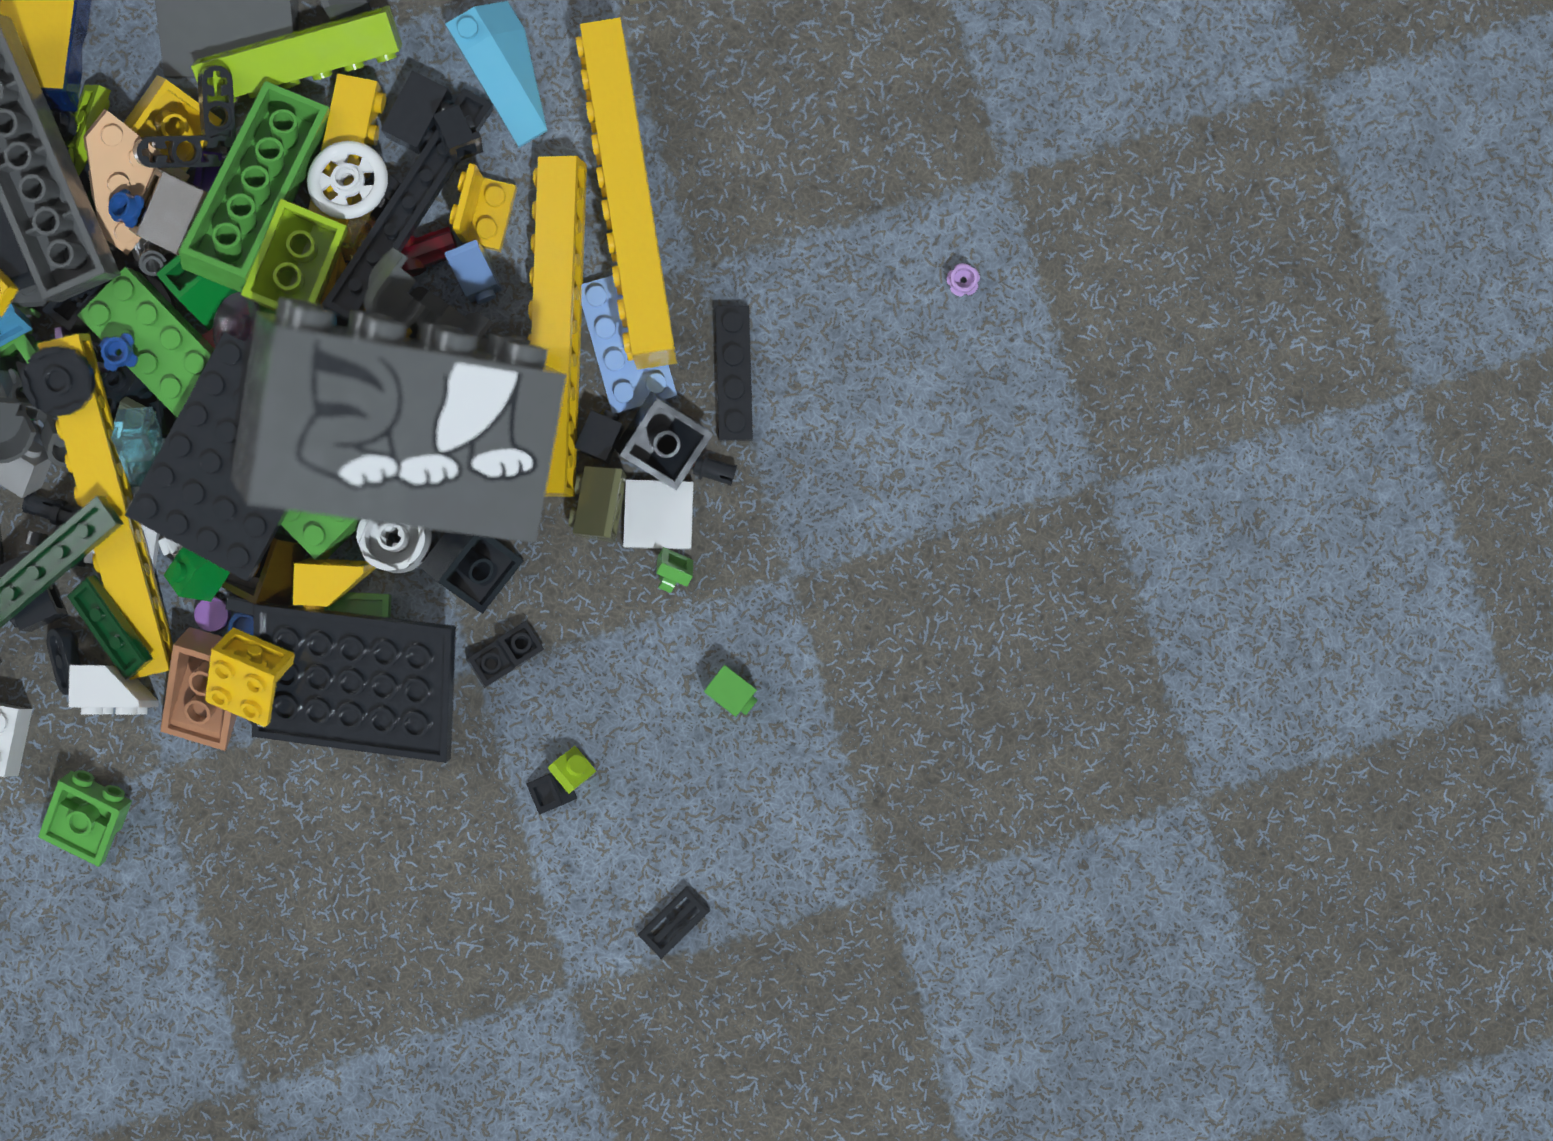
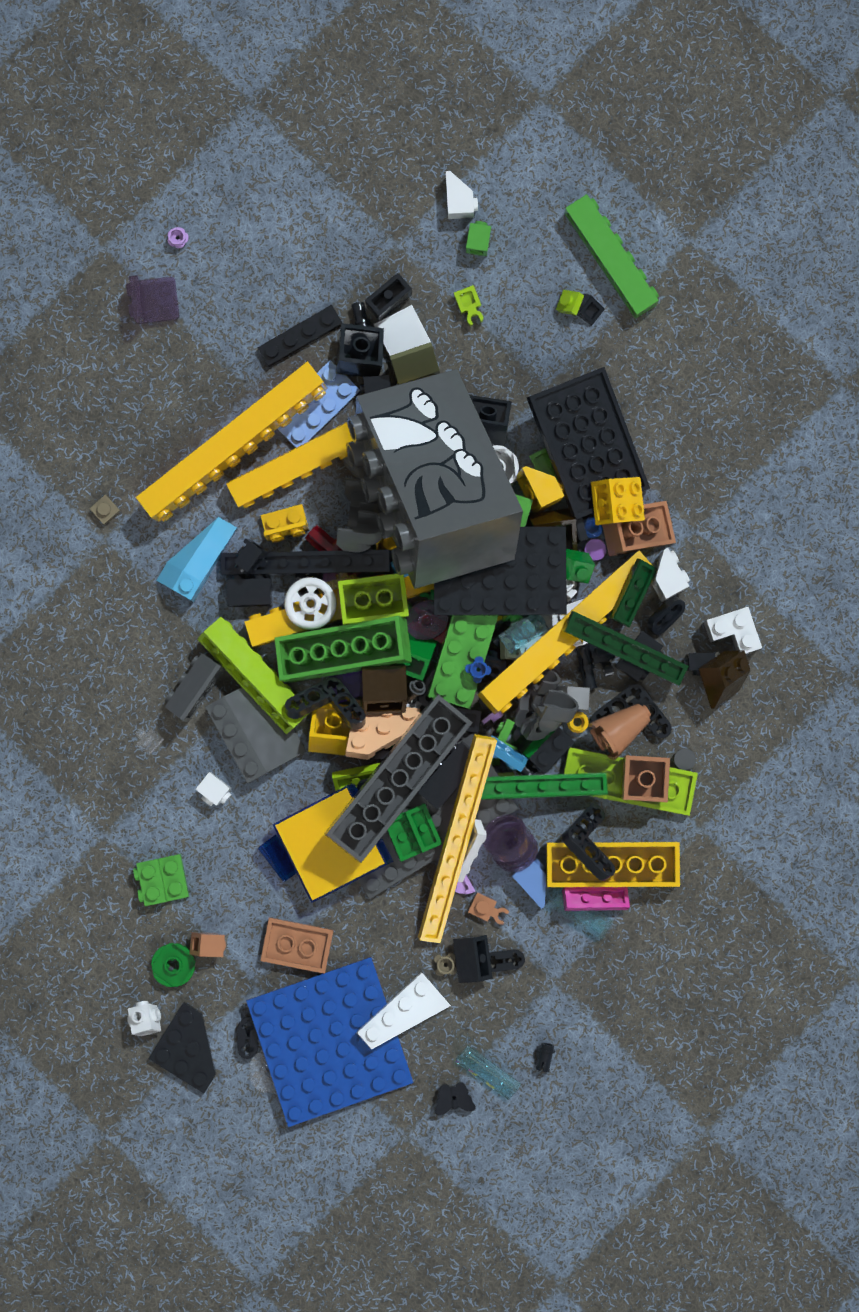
camera: 110 degrees left, 0 degrees up
black tile [21,346,96,416] -> none
bright green plate [38,770,132,867] -> none
blue plate [108,189,144,228] -> none
medium blue slope [445,240,502,304] -> none
black slope [466,621,544,689] -> none
black tile [638,886,710,959] -> none
bright green tile [656,547,693,593] -> none
none -> clear purple bracket [126,275,180,324]
none -> black brick [365,273,412,321]
none -> white slope [446,171,478,219]
none -> lime plate [453,285,483,327]
none -> bright green brick [564,194,659,319]

